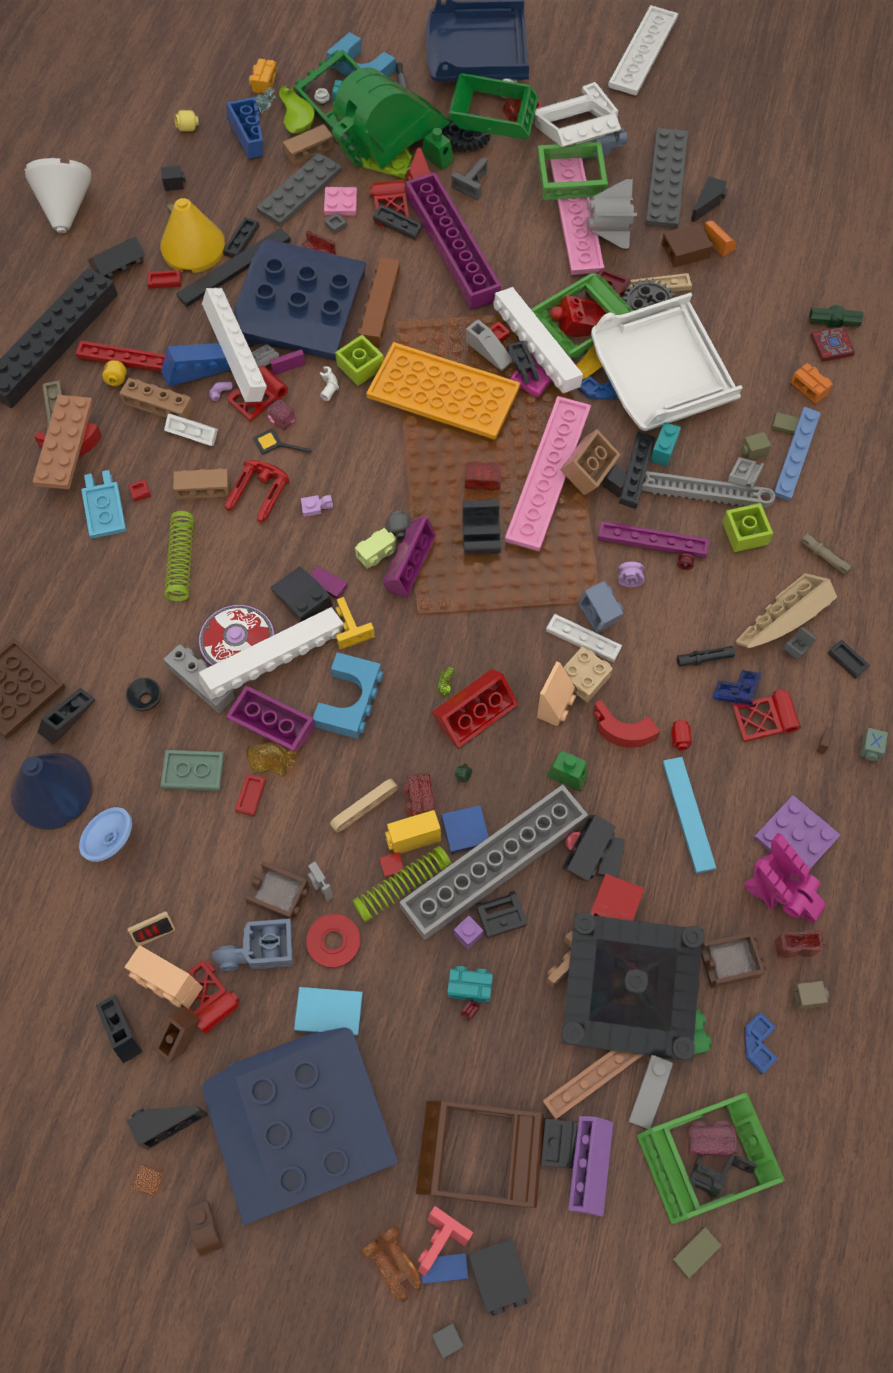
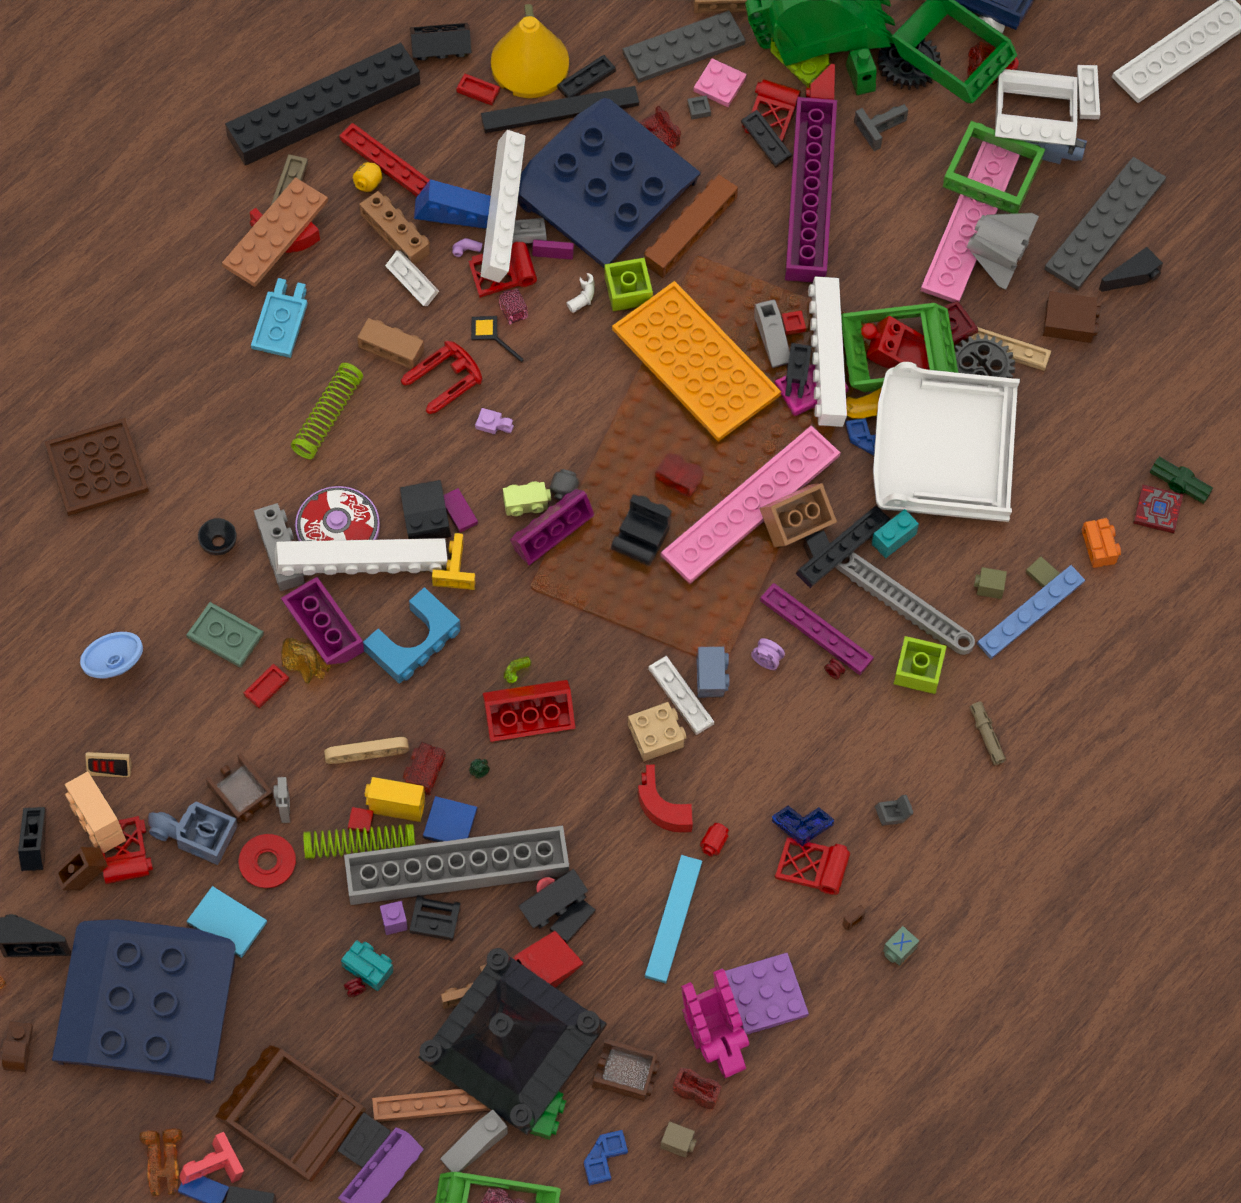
camera: 25 degrees right, 0 degrees up
dark blue cone [11,753,92,829] -> none
black slope [38,688,95,744] -> none
red tile [128,479,151,502] -> none
light nougat slope [537,661,576,727] -> none
green torso [546,751,589,792] -> none
black pin [676,646,735,667] -> none
orange brick [704,221,736,257] -> none
light grey plate [728,457,764,488] -> none
tan wedge [736,573,837,648] -> none
black tile [827,640,870,679] -> none

